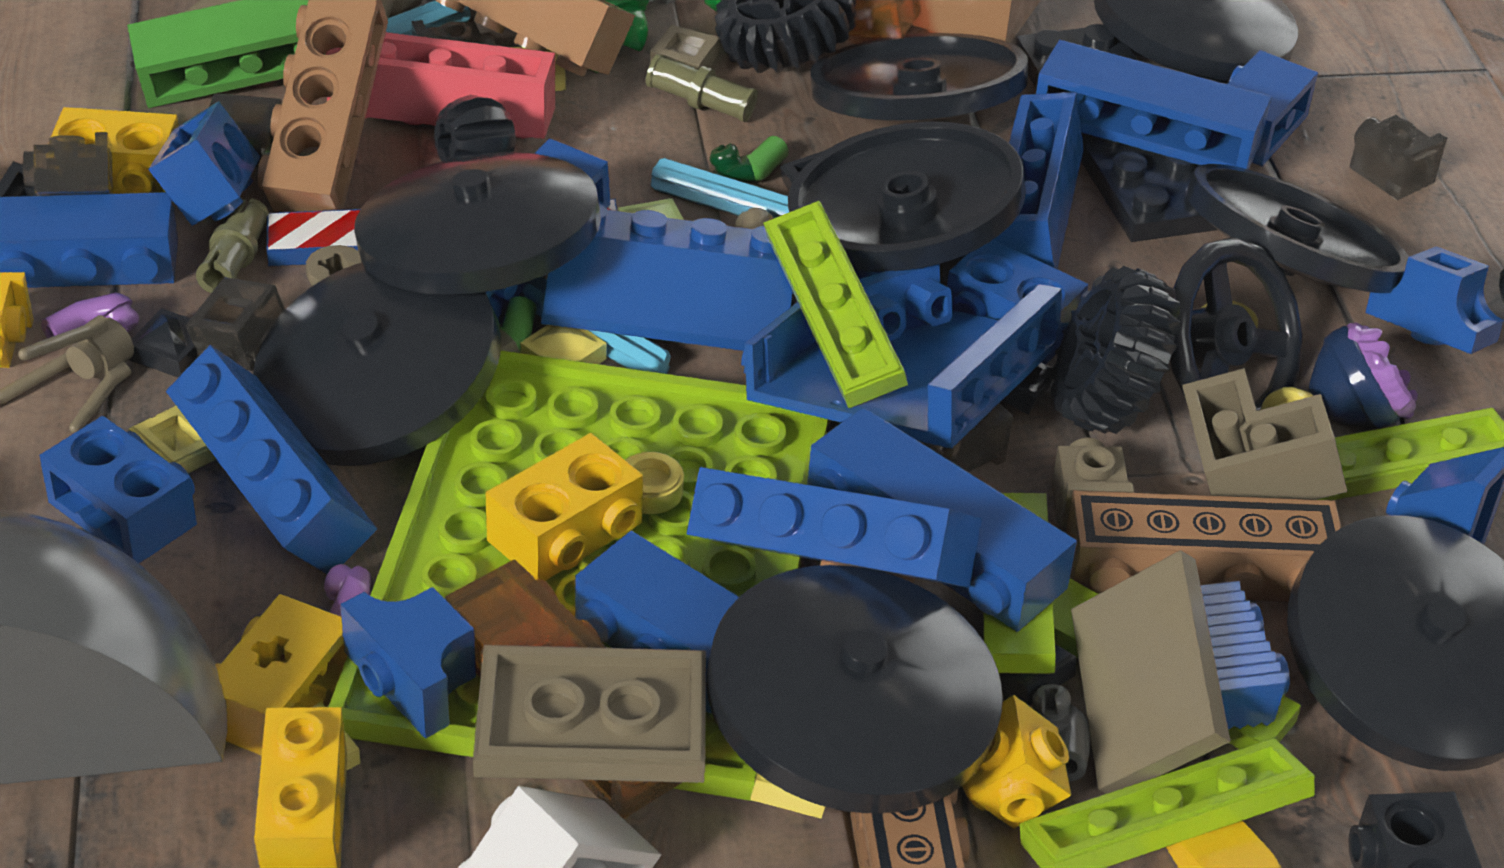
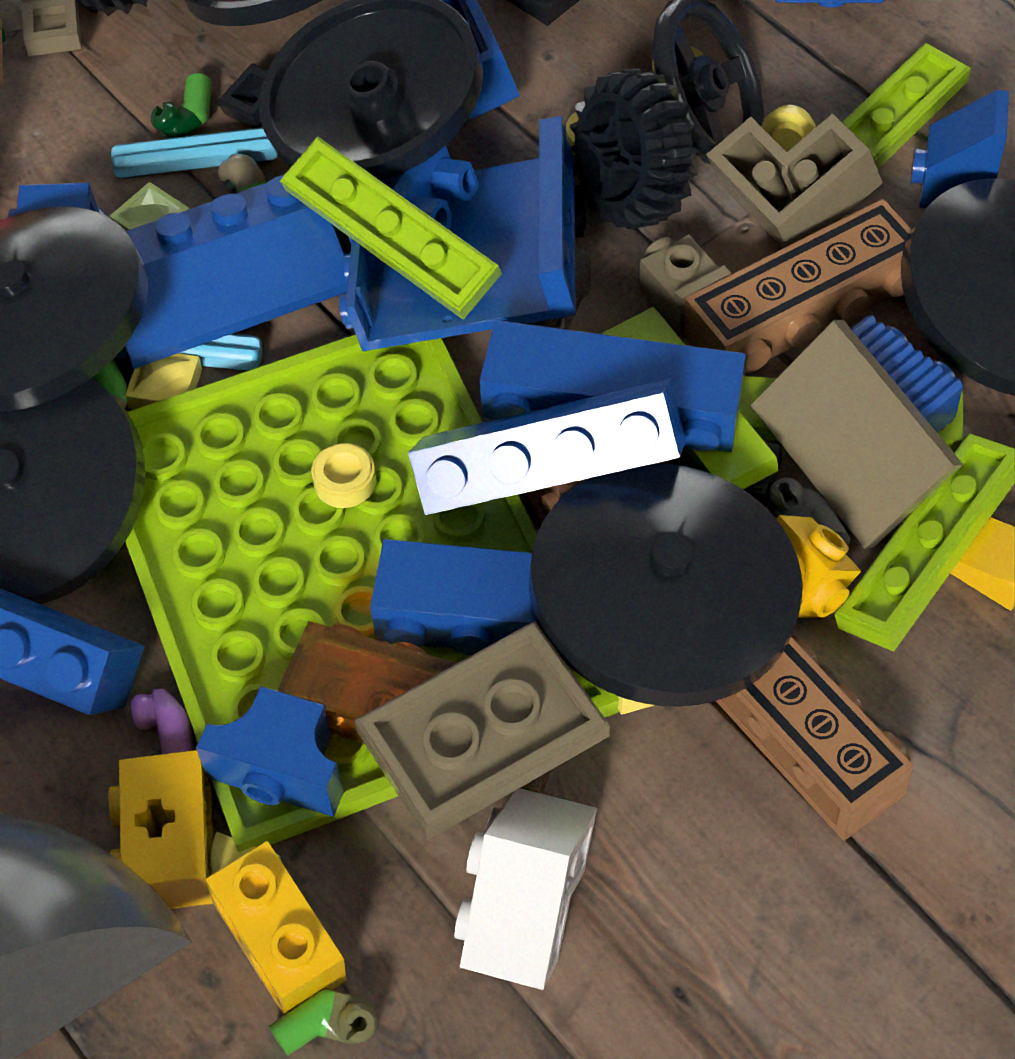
camera: 25 degrees left, 15 degrees up
yellow brick [485,433,643,585] -> none
olive pin [646,54,758,122] -> none
blue brick [947,240,1089,365] -> none
dark blue hair [1308,322,1418,429] -> none

